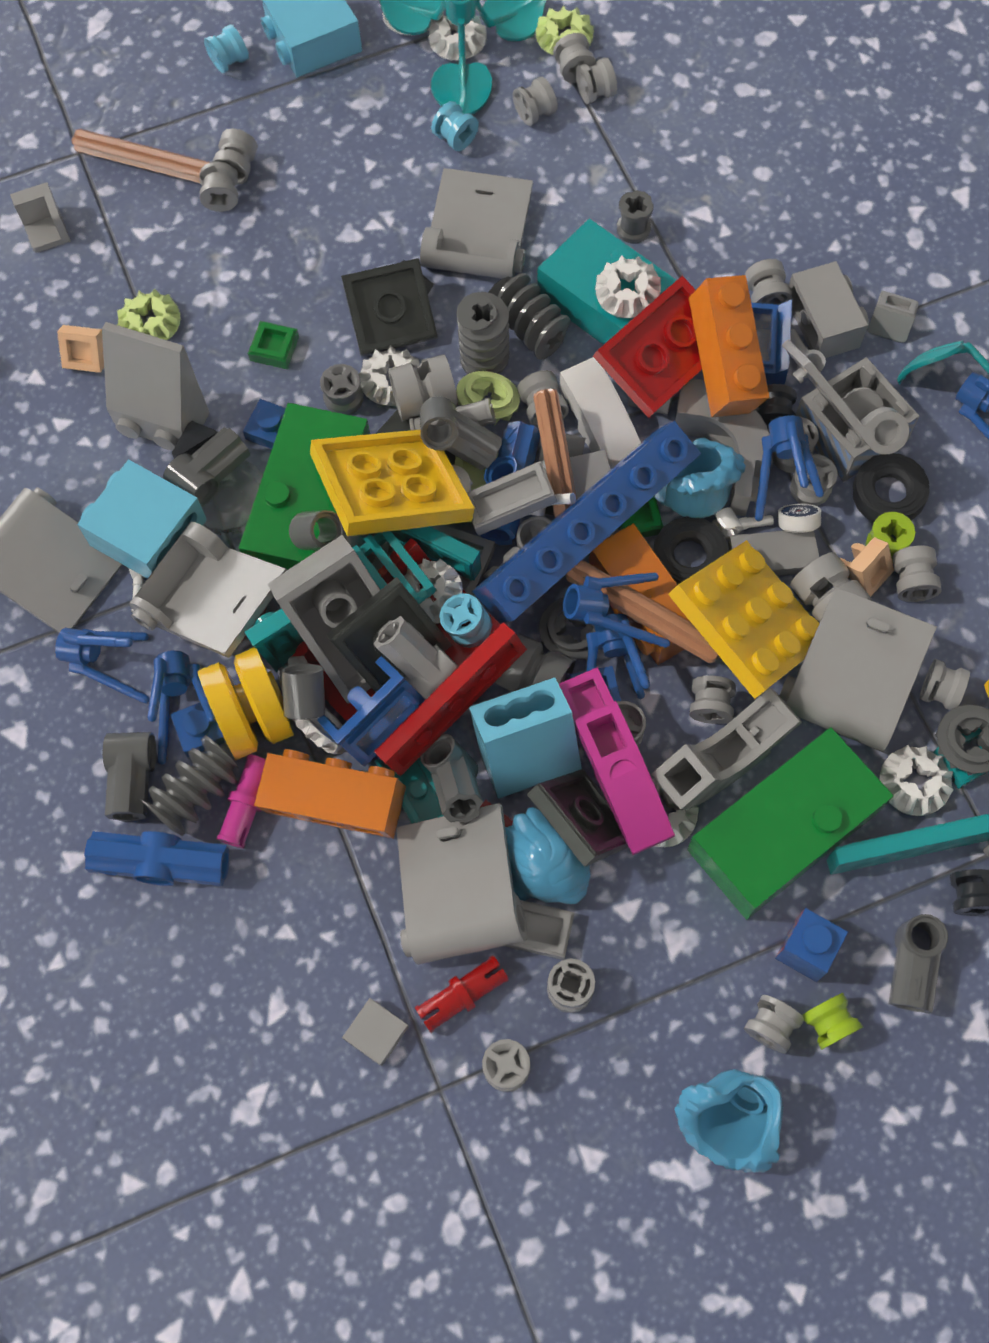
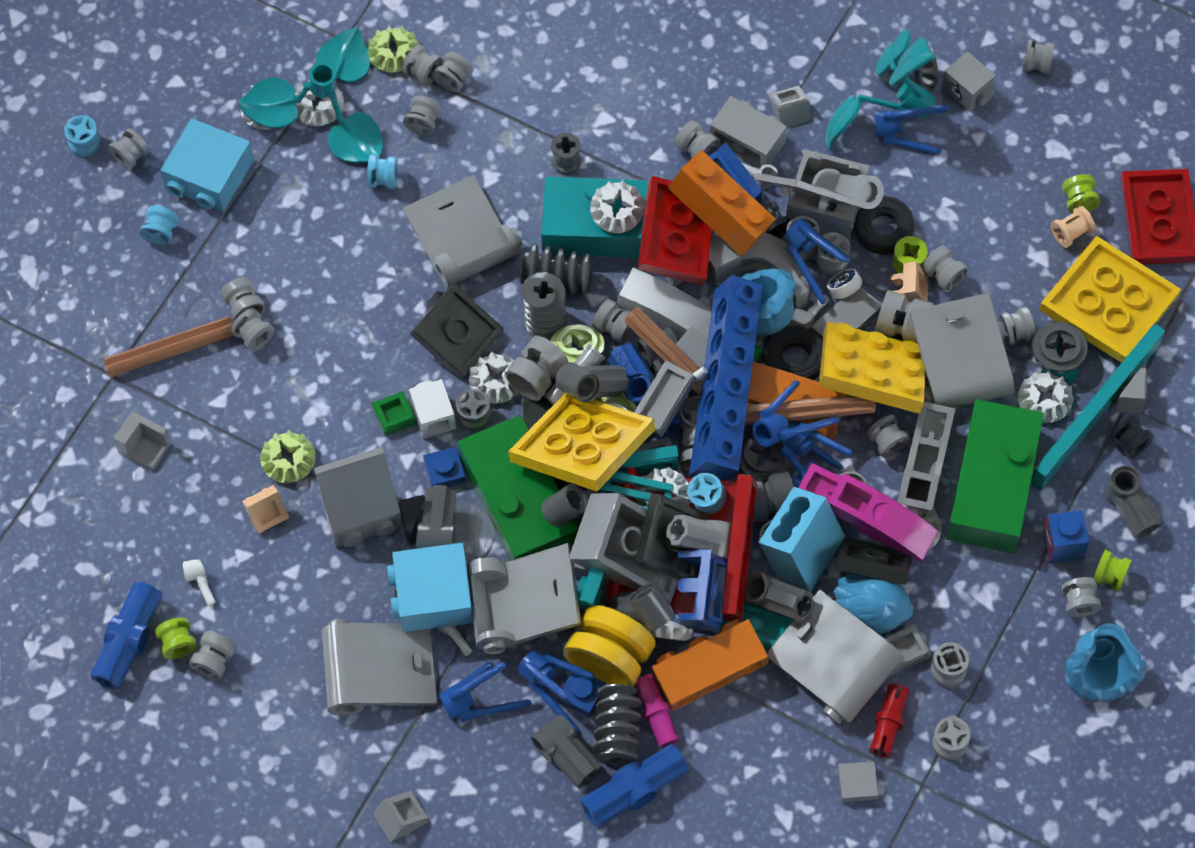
camera: 40 degrees left, 5 degrees down
none -> white brick [409,379,456,439]

